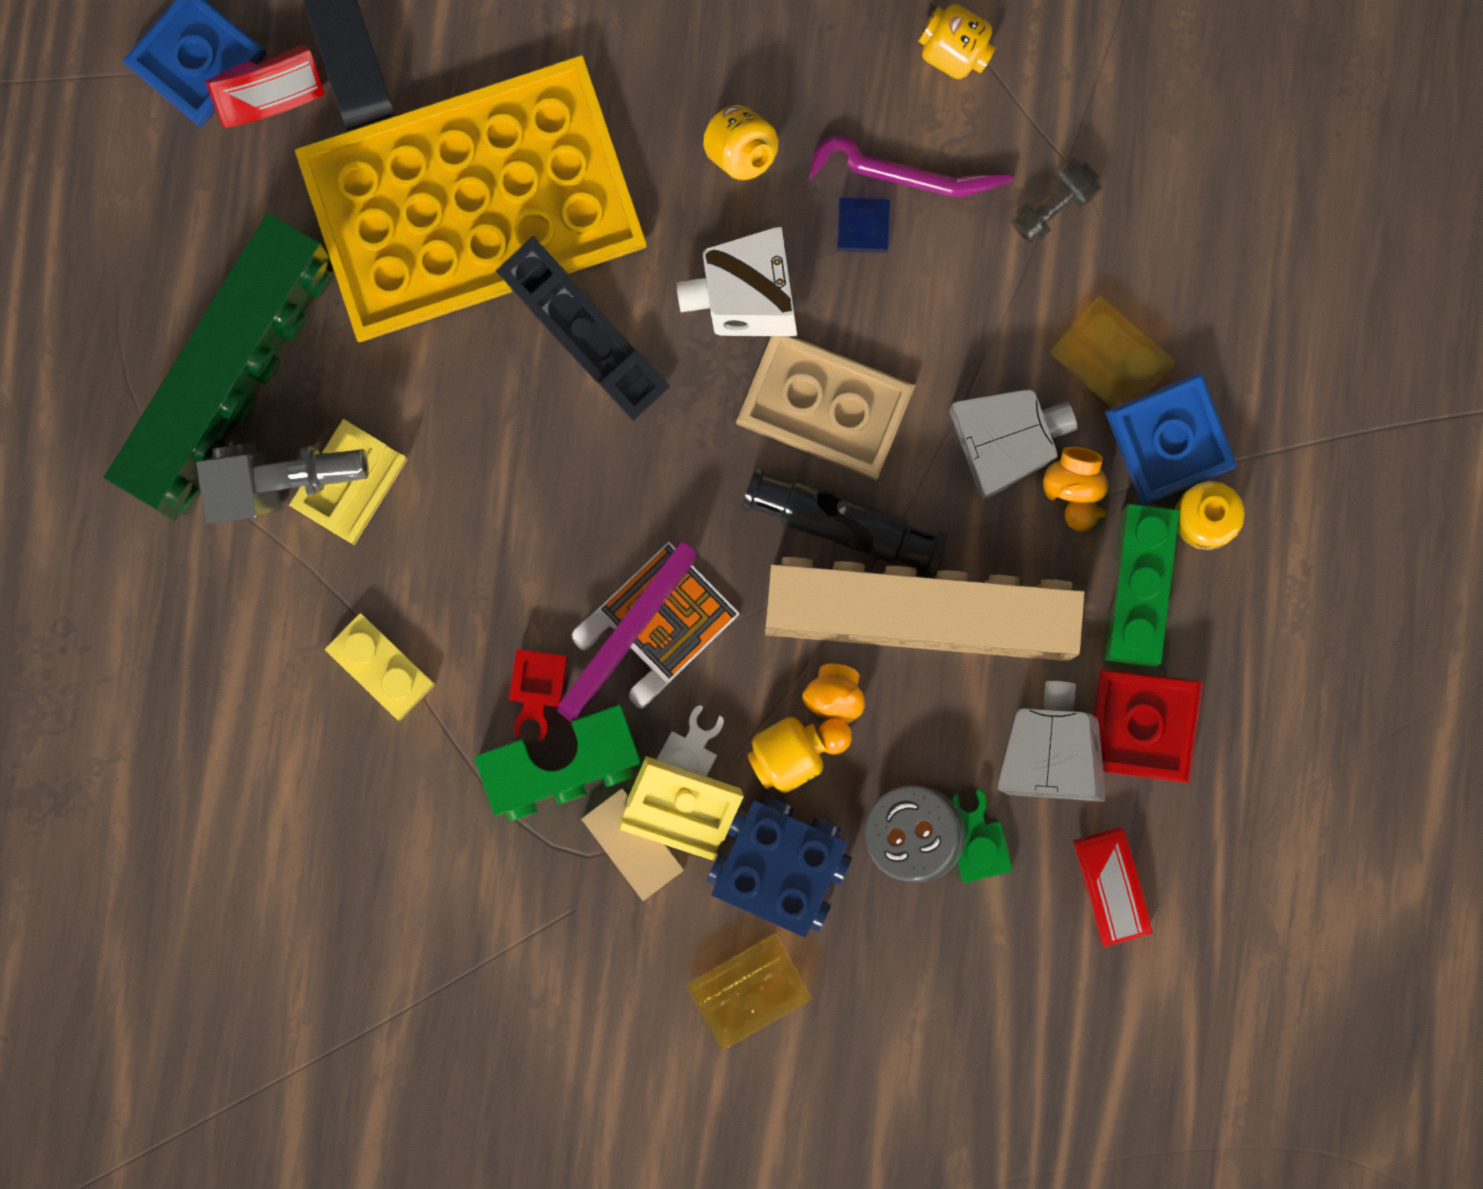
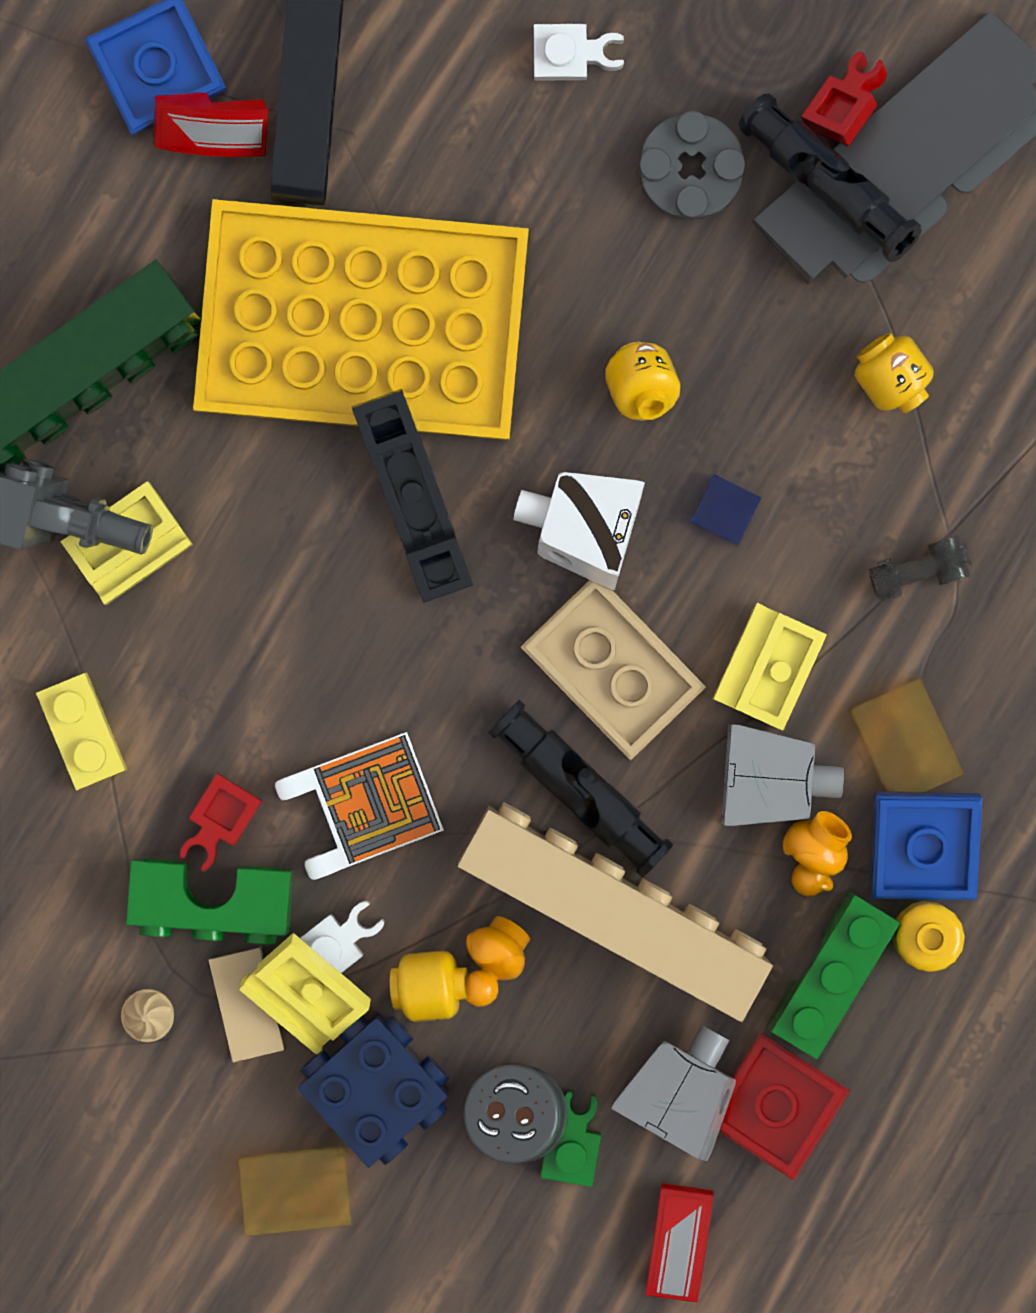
camera: 25 degrees right, 5 degrees up
magenta tile [557,541,697,722] -> none
magenta piece [809,135,1014,197] -> none
none -> tan plate [121,989,174,1042]
none -> light yellow plate [712,603,827,731]

